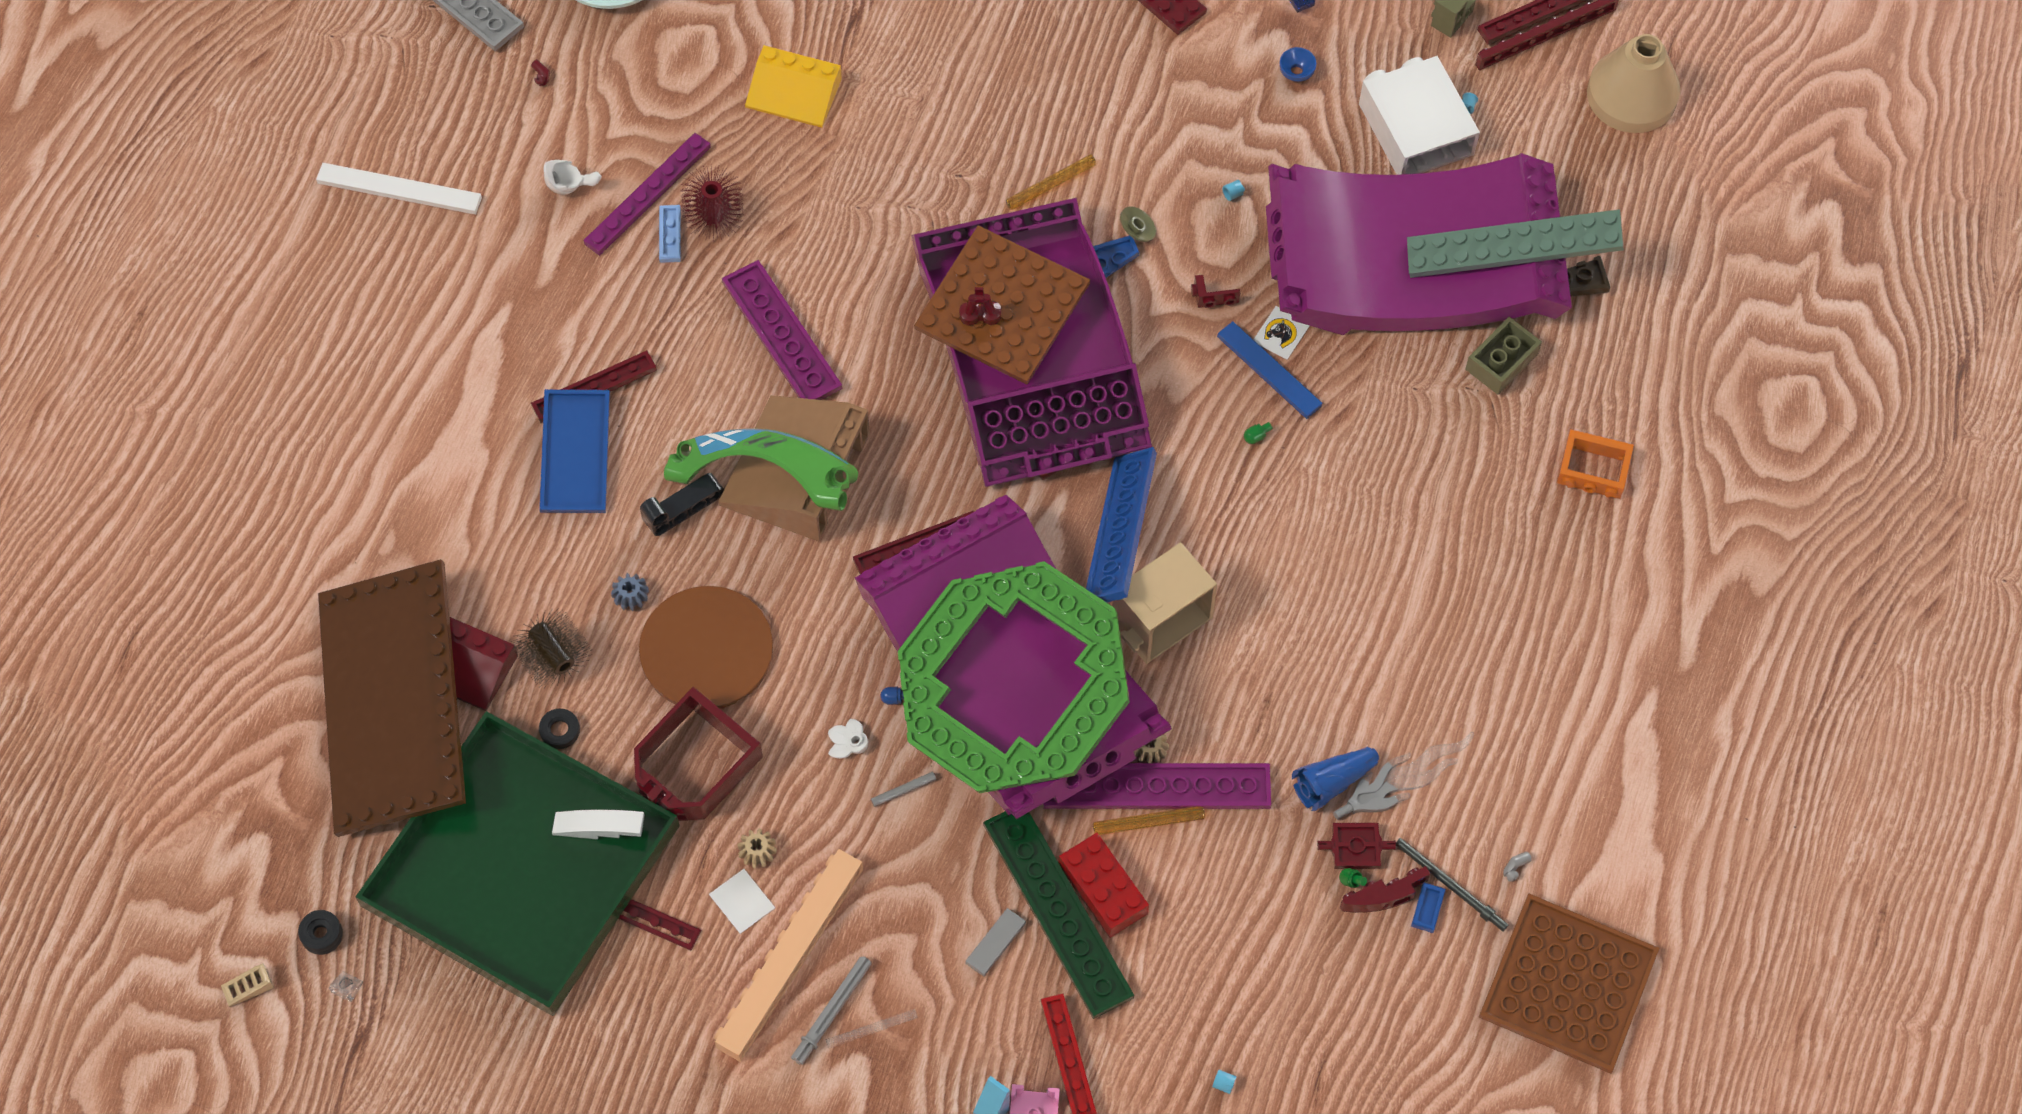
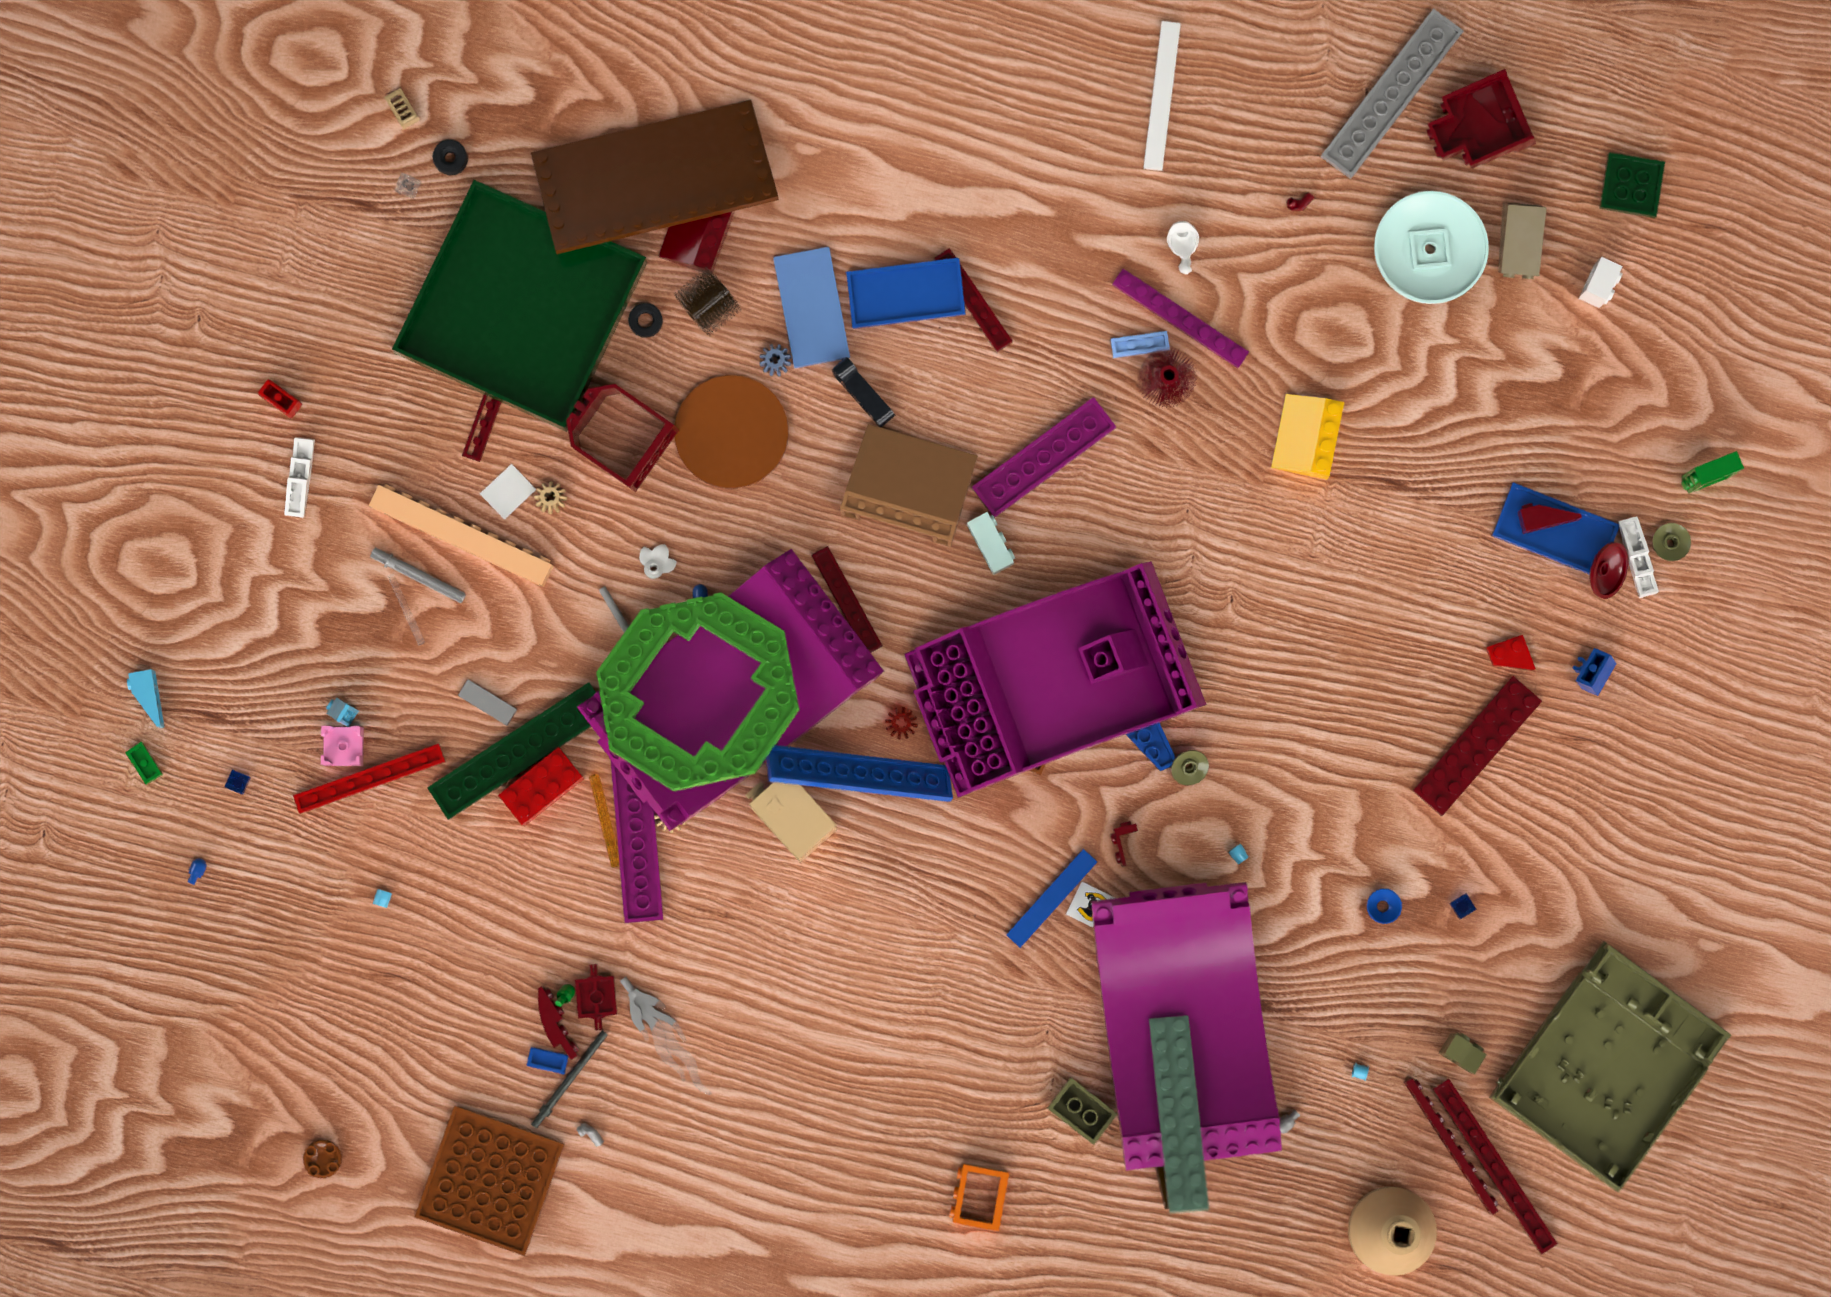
camera: 85 degrees right, 20 degrees up
white slope [552,810,645,839] -> none
bright green panel [664,428,858,511] -> none
dark orange plate [914,225,1090,385] -> none
dark red piece [959,287,1002,326] -> none
clear yellow axle [1006,154,1096,210] -> none
green cylinder [1243,422,1273,444] -> none
blue cone [1292,747,1379,811] -> none
white brick [1359,56,1480,175] -> none
none -> medium blue tile [773,247,850,369]
none -> clear red gear [885,707,918,740]
none -> light aqua brick [967,512,1015,575]

